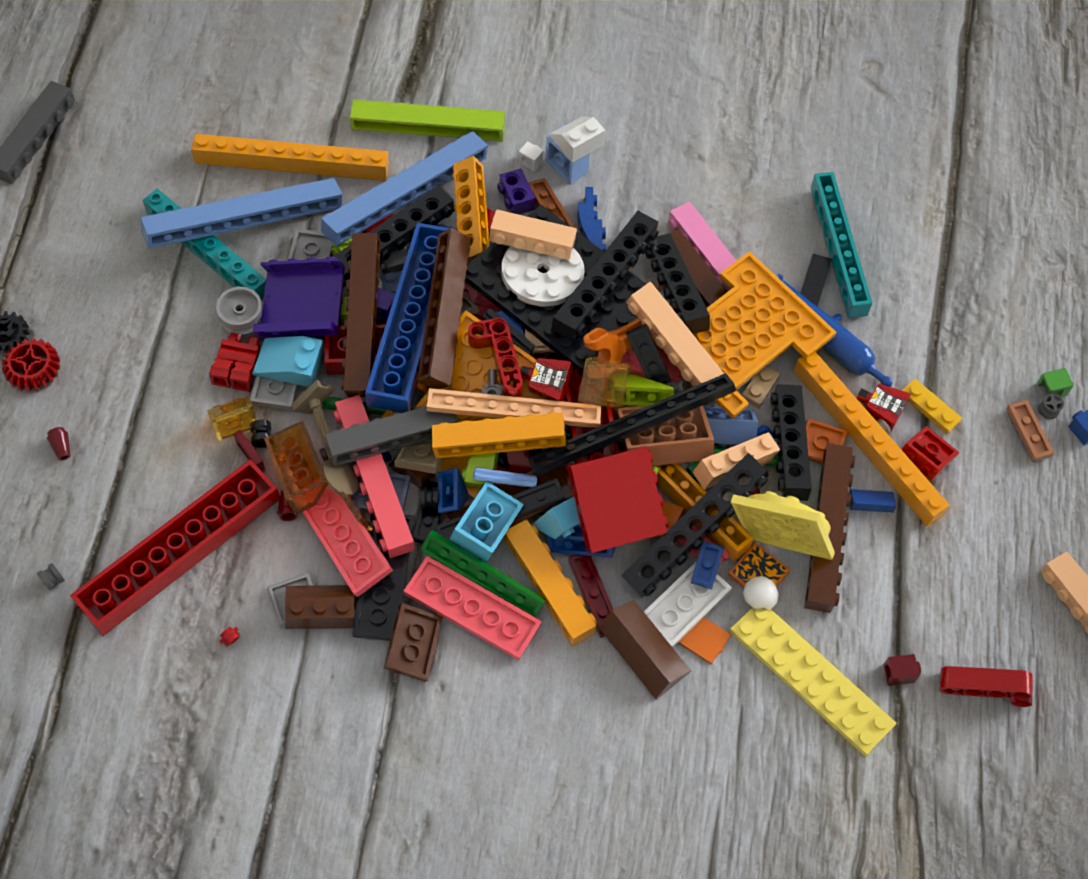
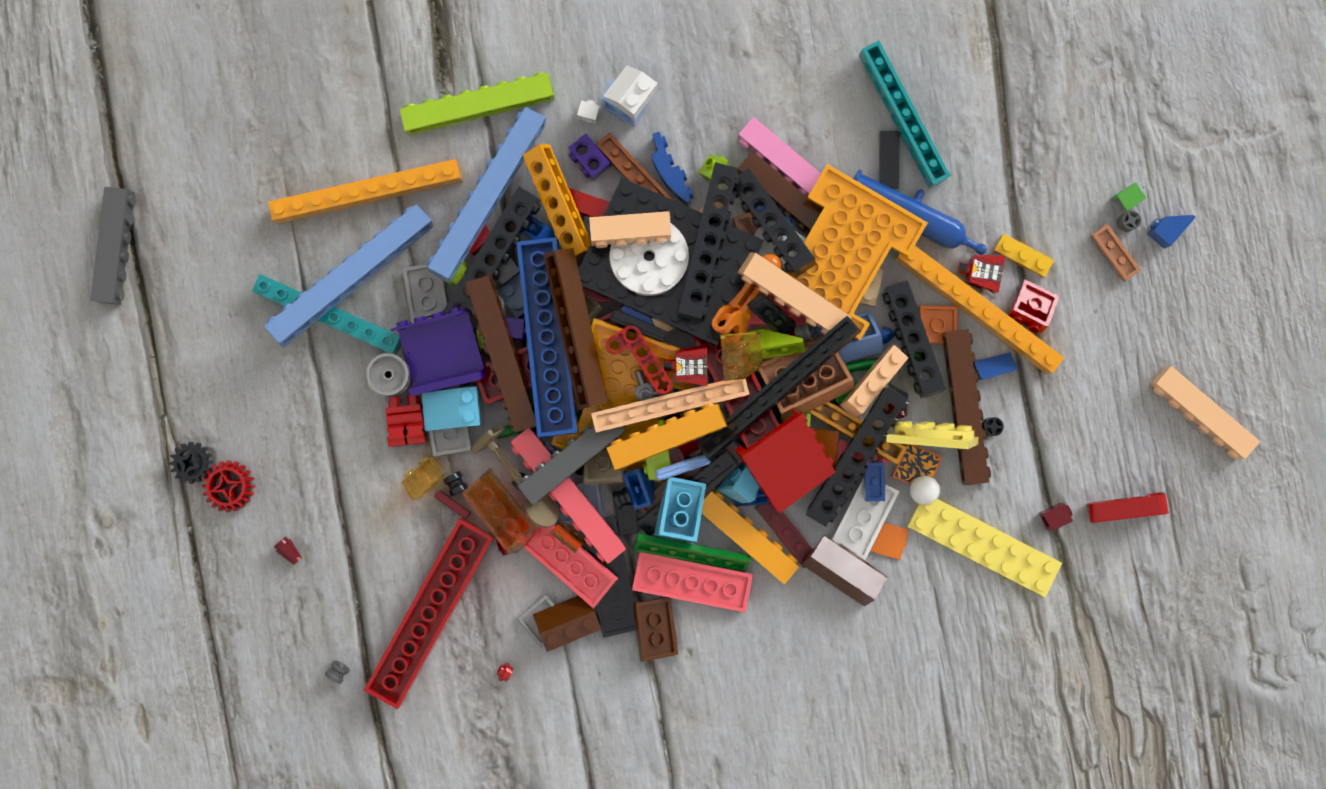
camera: 15 degrees left, 25 degrees up
none -> black wheel [981,417,1004,436]

